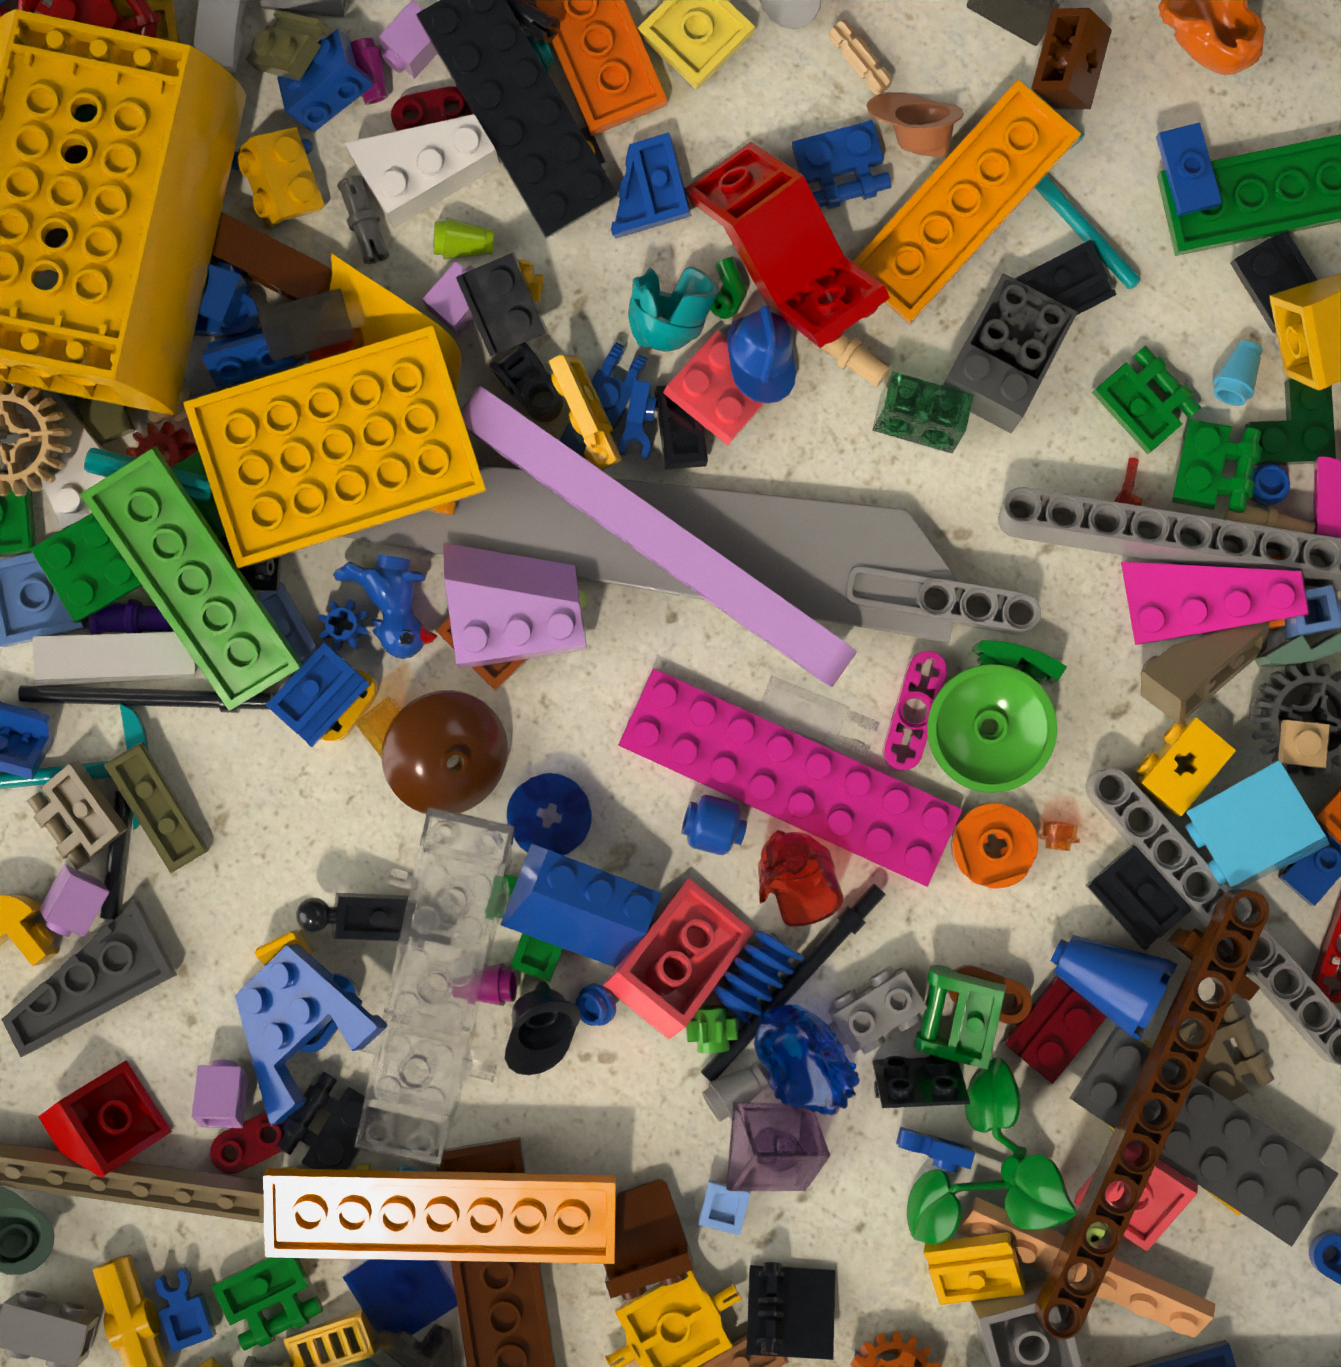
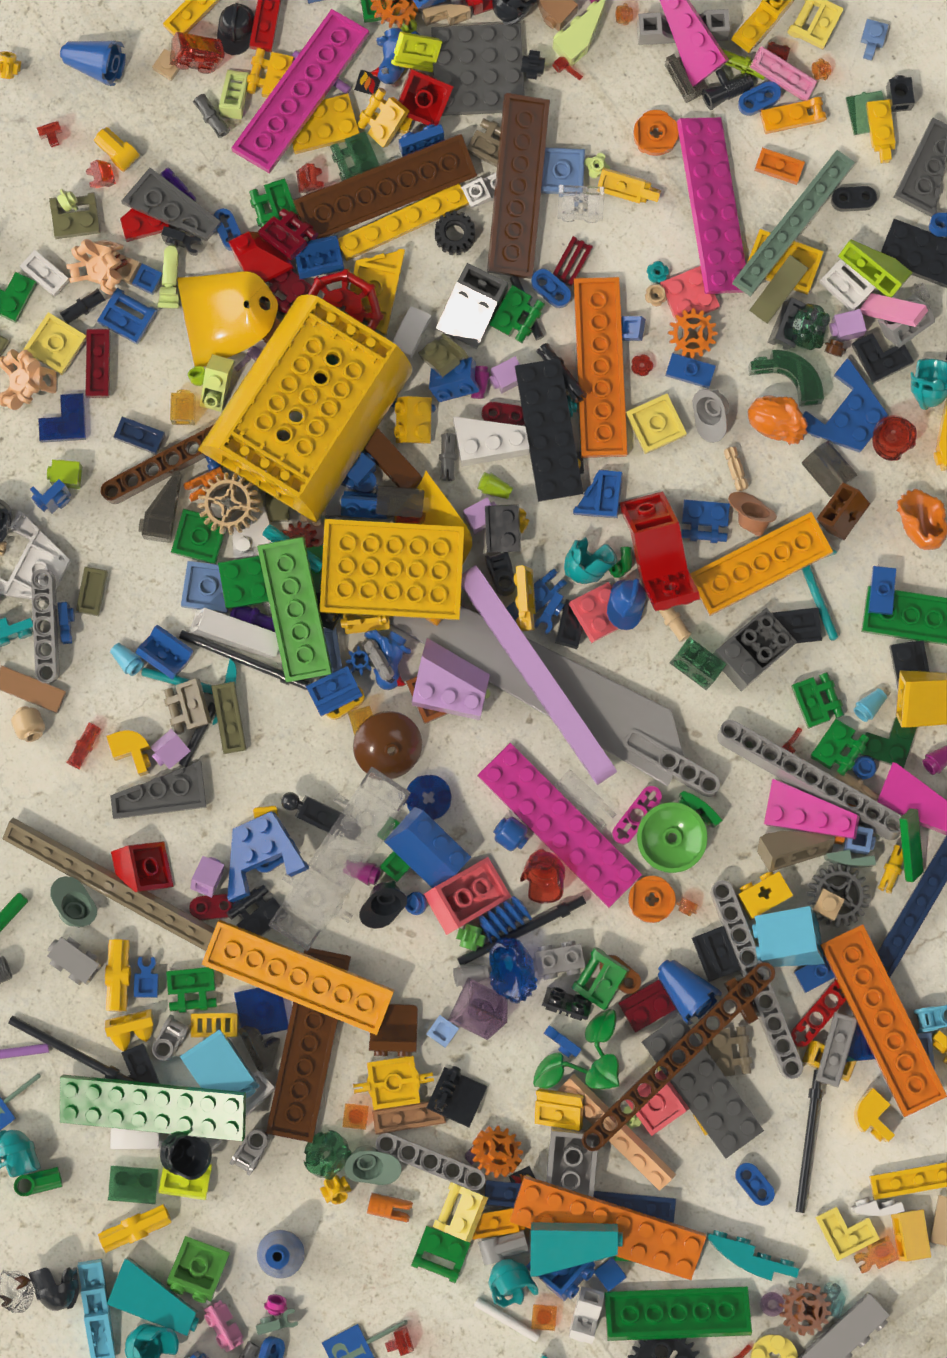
camera: 15 degrees right, 5 degrees down
none -> yellow hinge [341,614,390,634]
none -> light grey axle [364,640,394,680]

